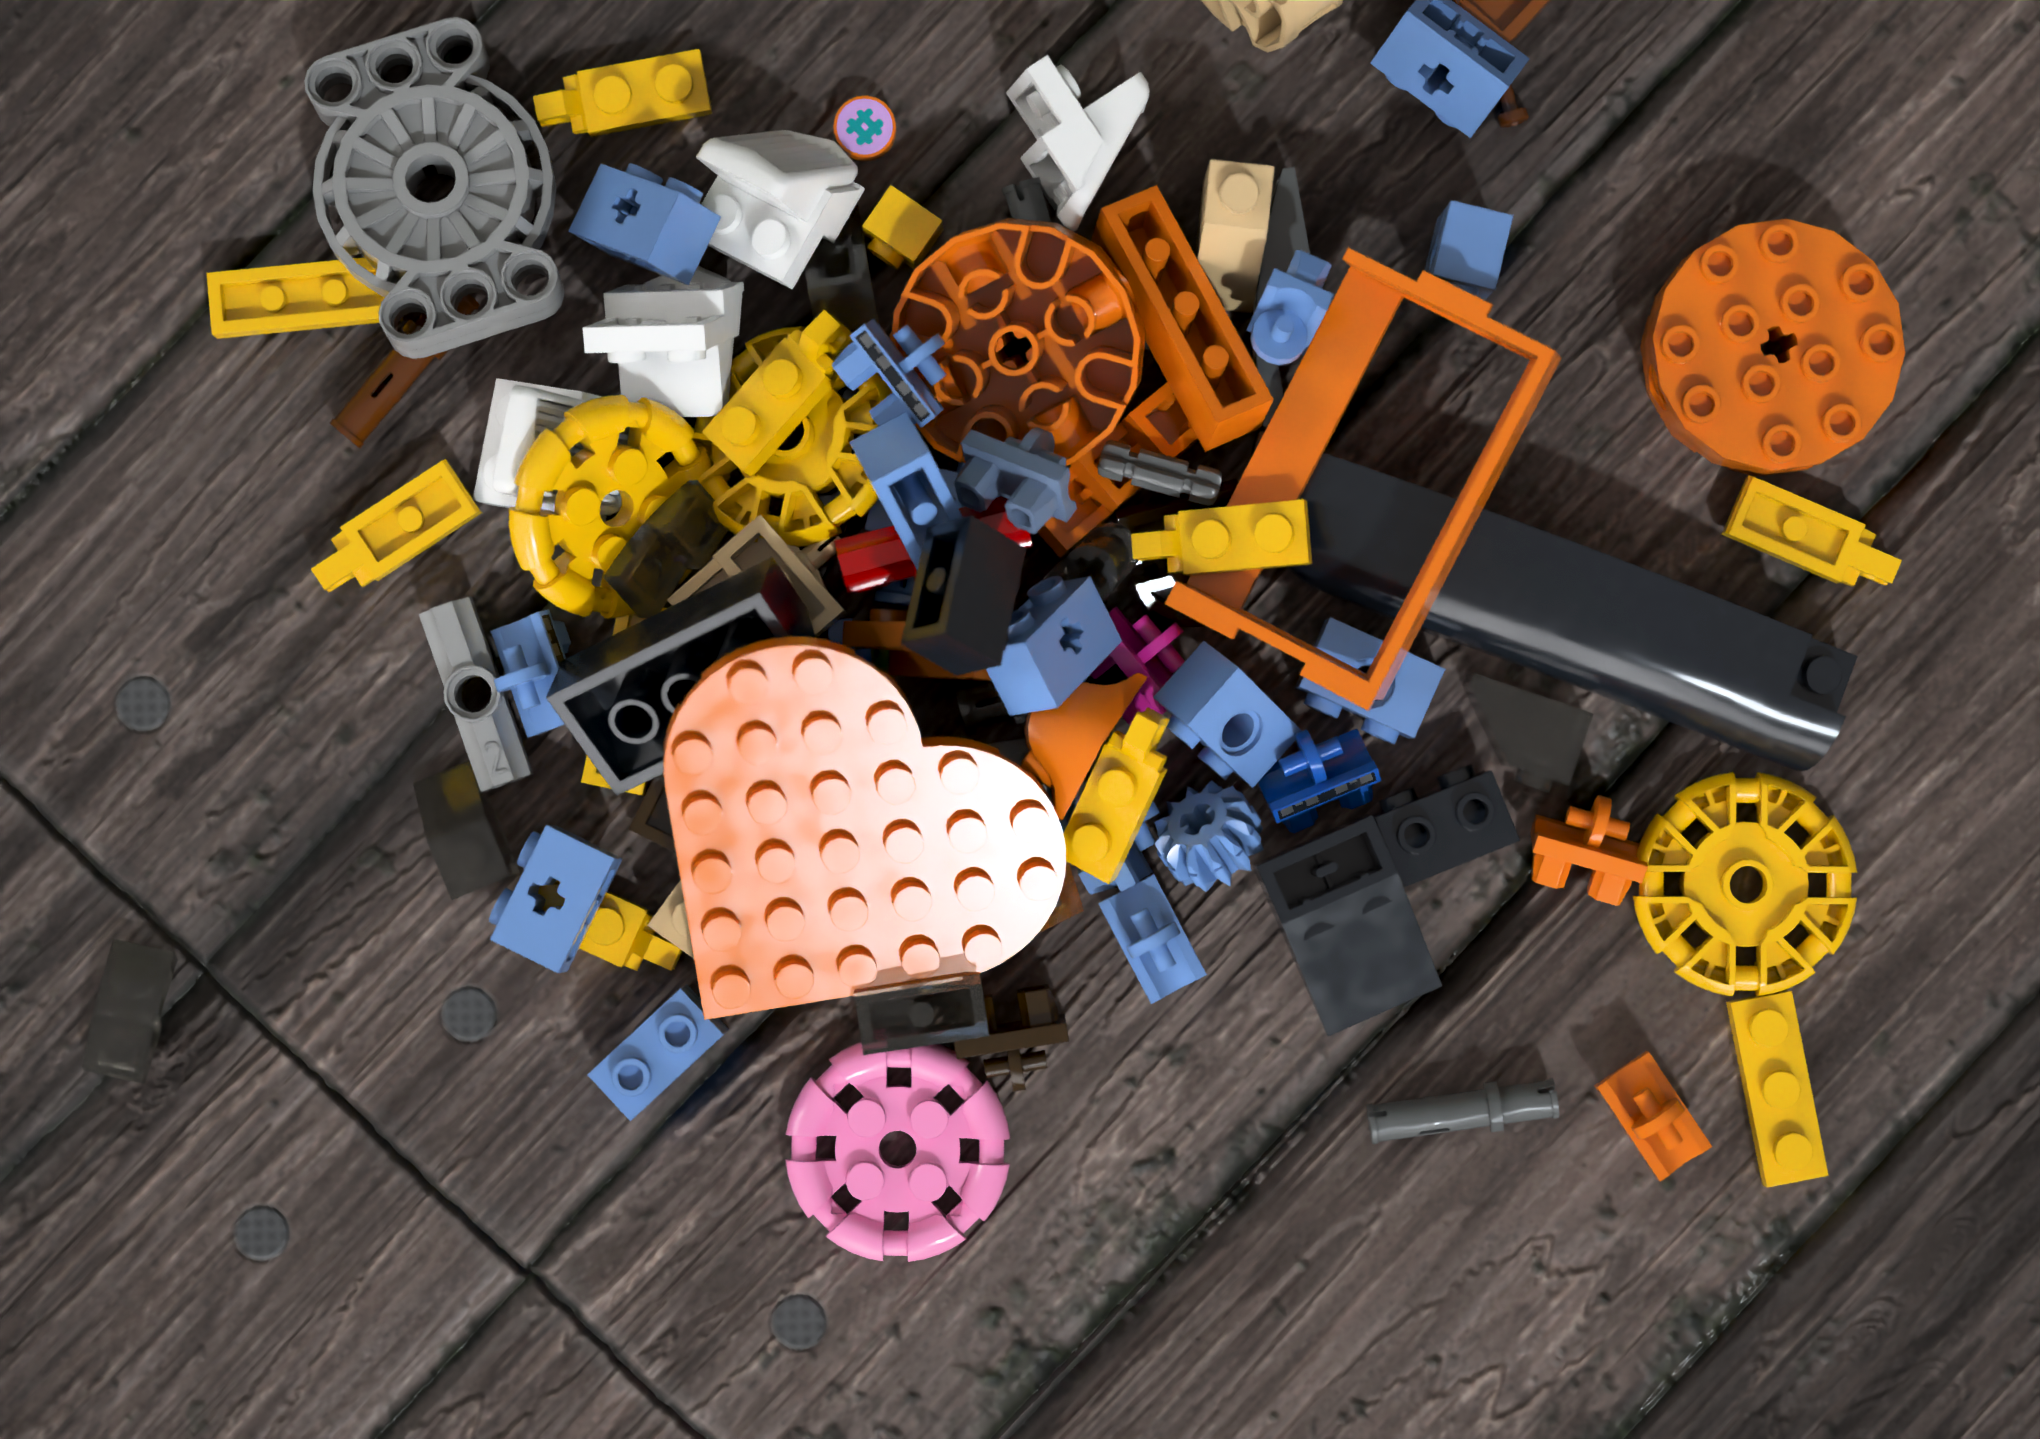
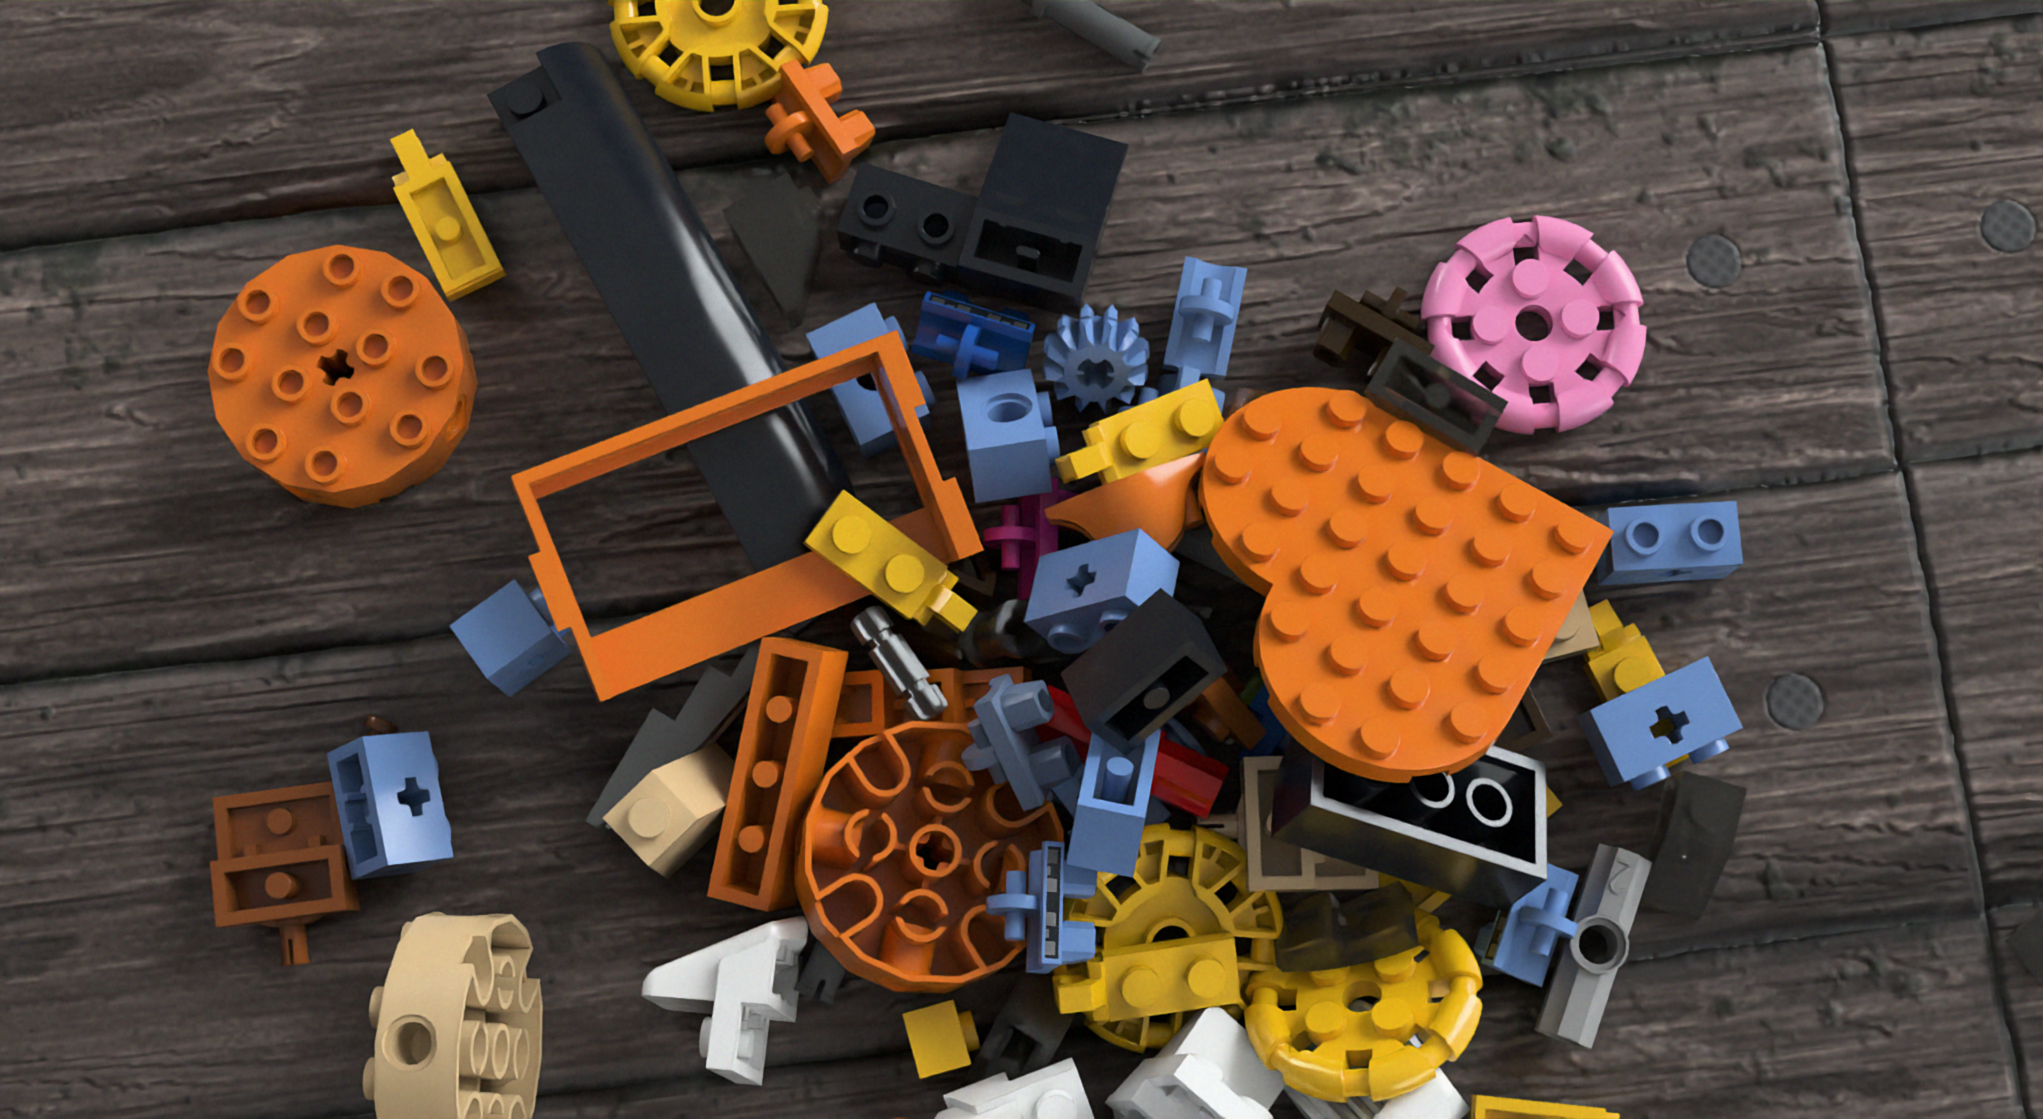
camera: 135 degrees left, 10 degrees down
medium blue hips [1246,250,1334,365] -> none

